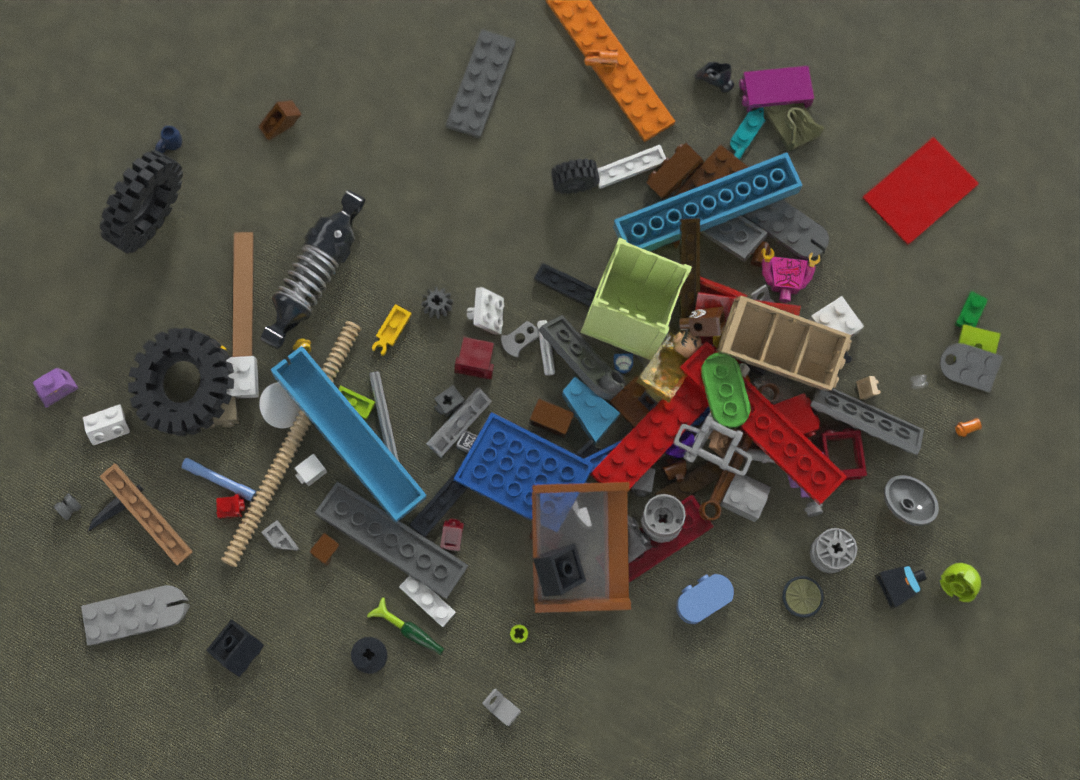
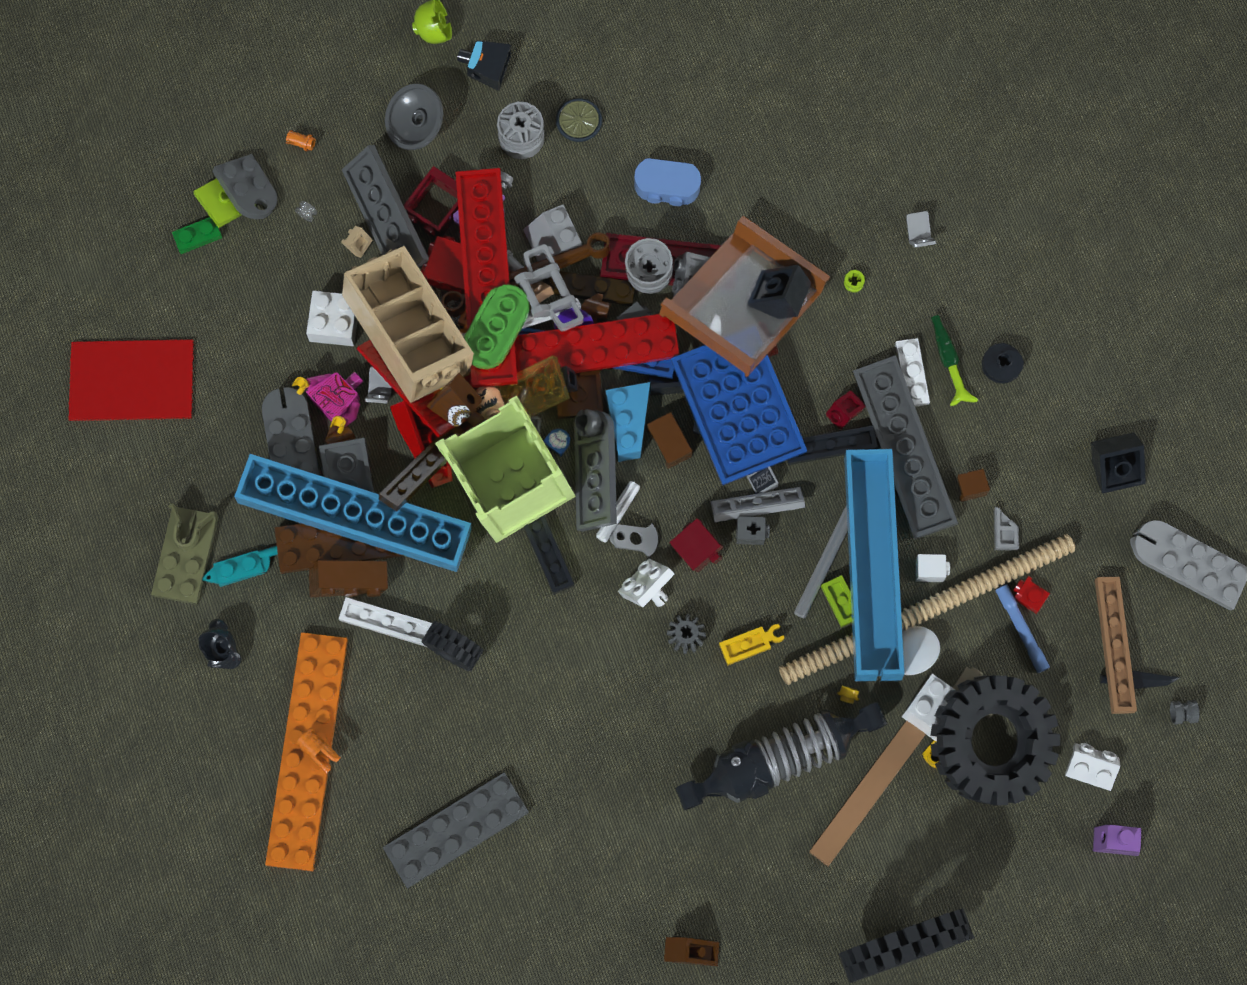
camera: 135 degrees left, 0 degrees up
magenta panel [739,66,814,112] -> none

